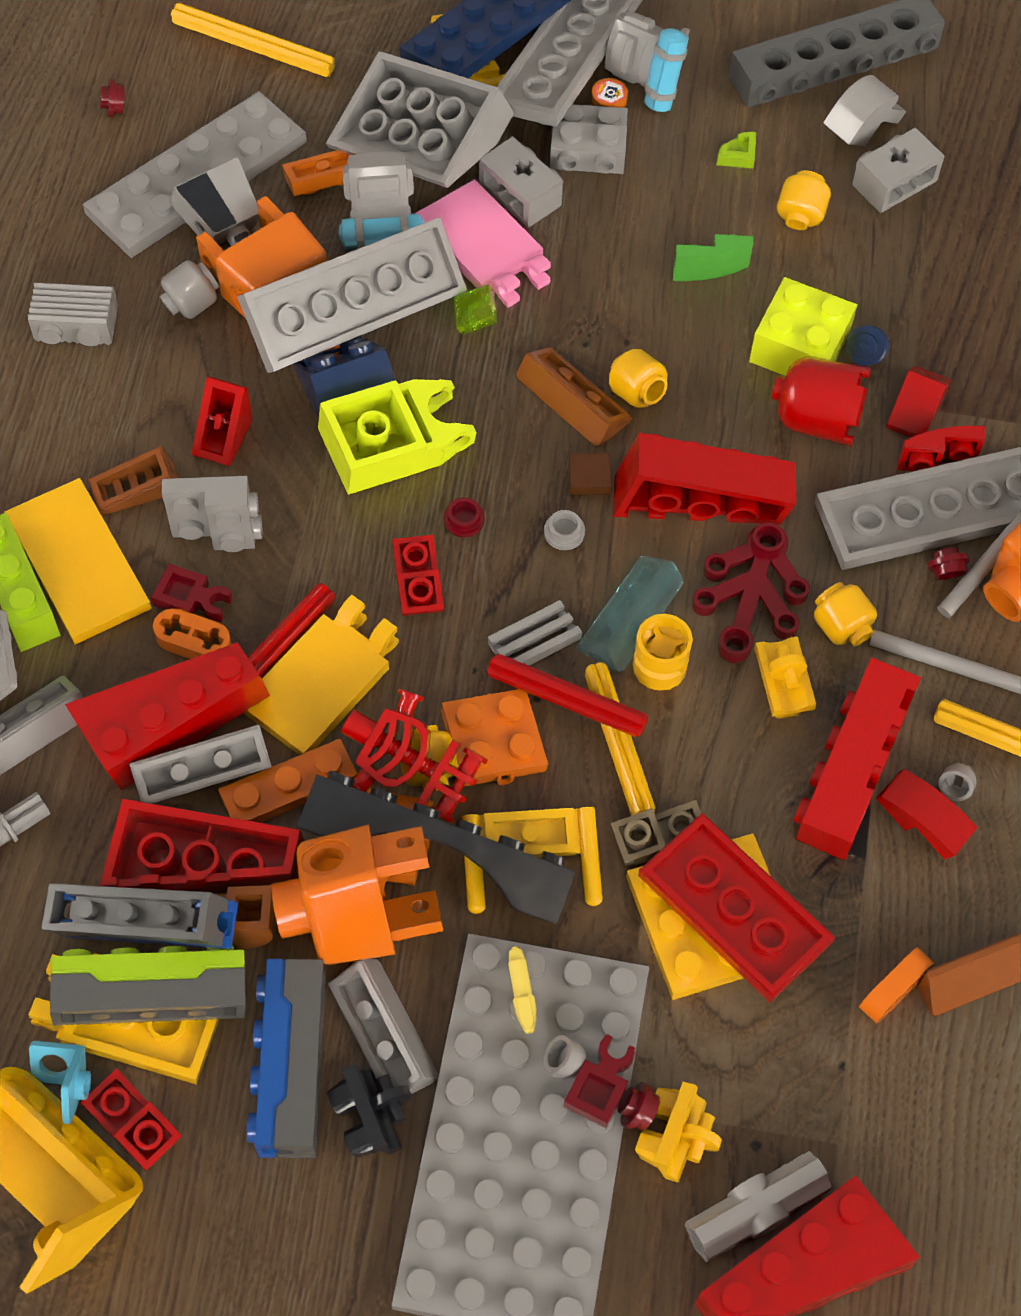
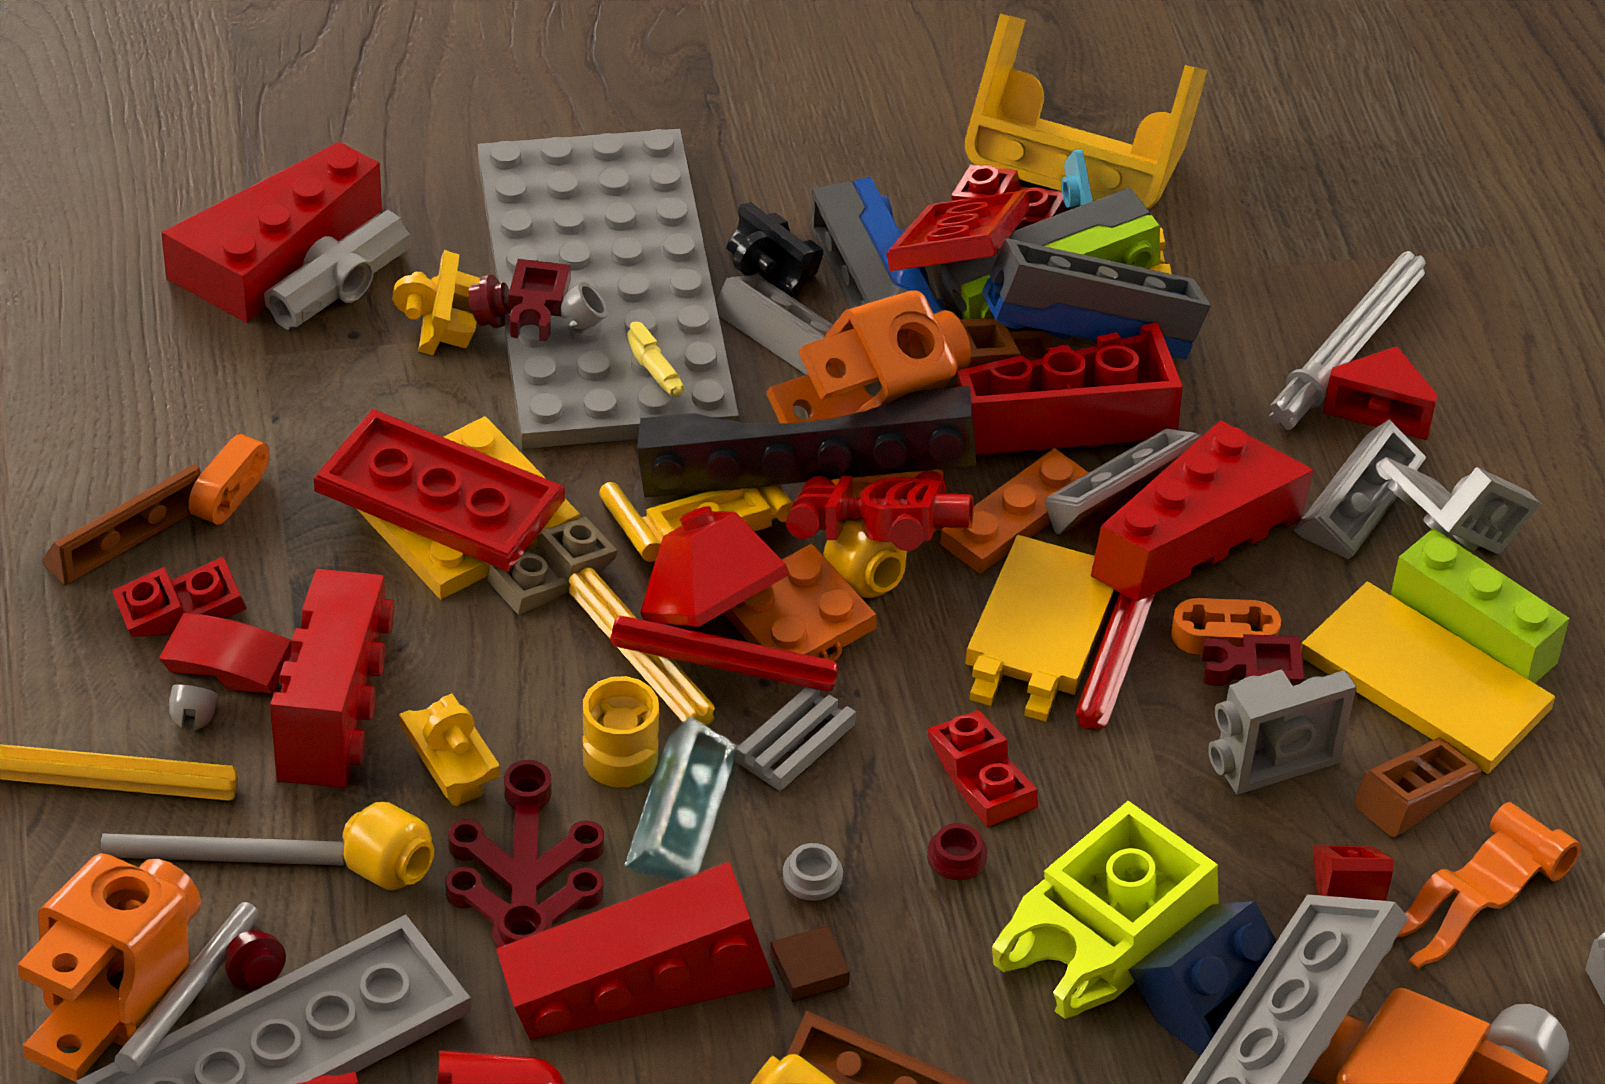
camera: 160 degrees right, 15 degrees down
none -> red slope [112,556,247,637]
none -> red slope [640,506,790,627]
none -> red tile [886,190,1030,271]
none -> orange flag [1397,802,1581,969]

